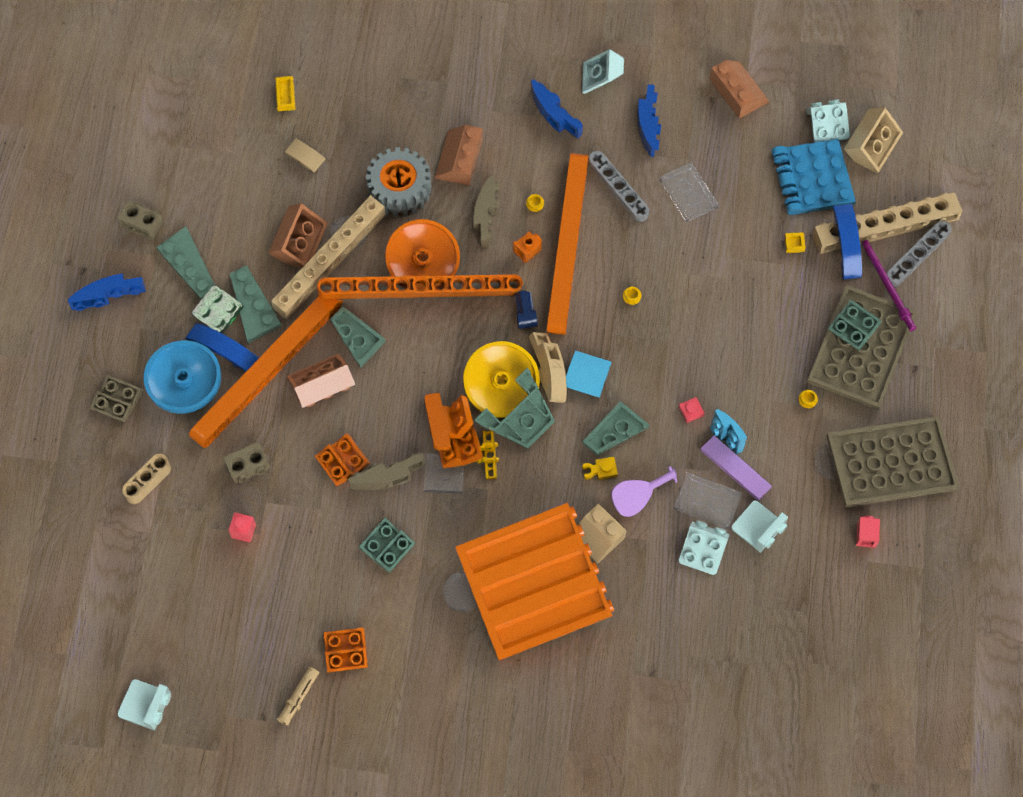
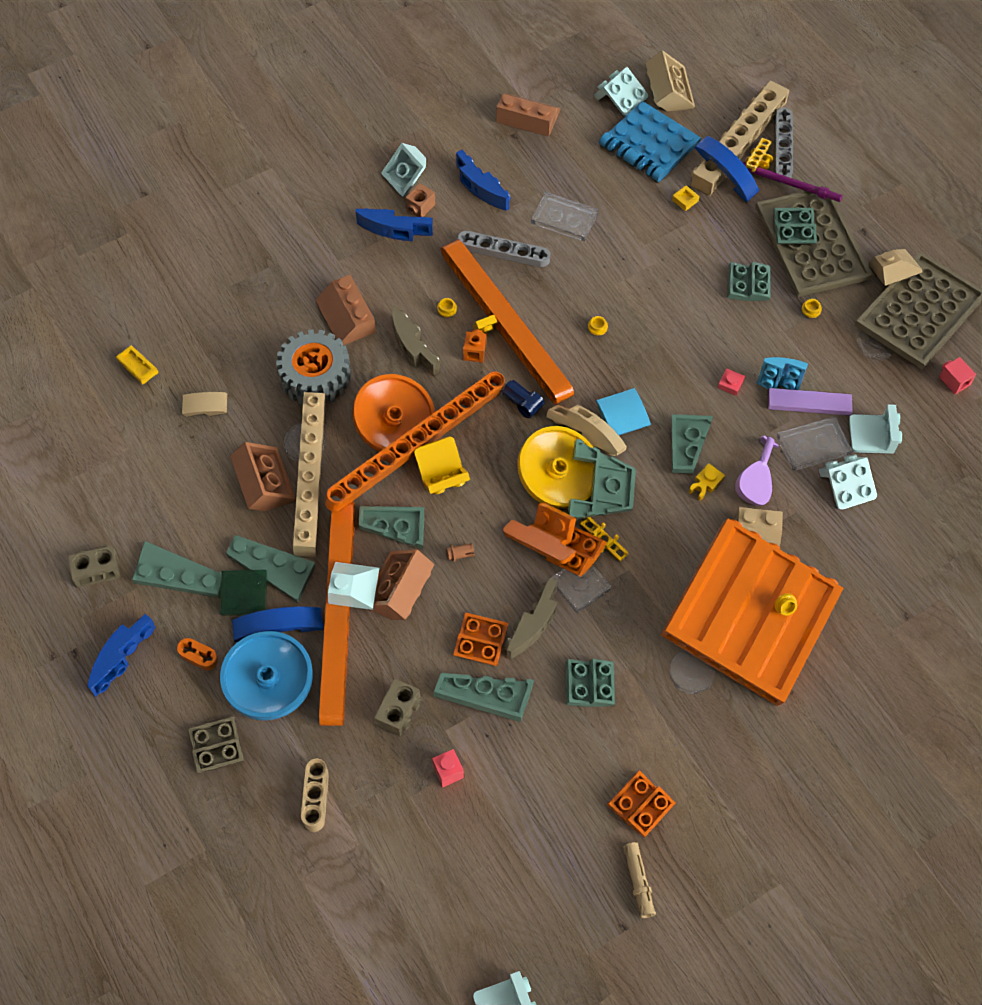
camera: 40 degrees left, 5 degrees down
none -> orange beam [177,638,218,670]
none -> light aqua slope [328,562,379,610]
none -> nougat brick [405,183,435,217]
none -> yellow bracket [414,436,470,494]
none -> sand green wing [433,673,534,722]
none -> nougat pin [446,543,475,562]
none -> yellow plate [473,315,497,333]
none -> sand green slope [727,262,770,301]
none -> yellow piece [745,138,773,172]
none -> yellow plate [774,593,797,616]
none -> tan slope [868,249,922,286]

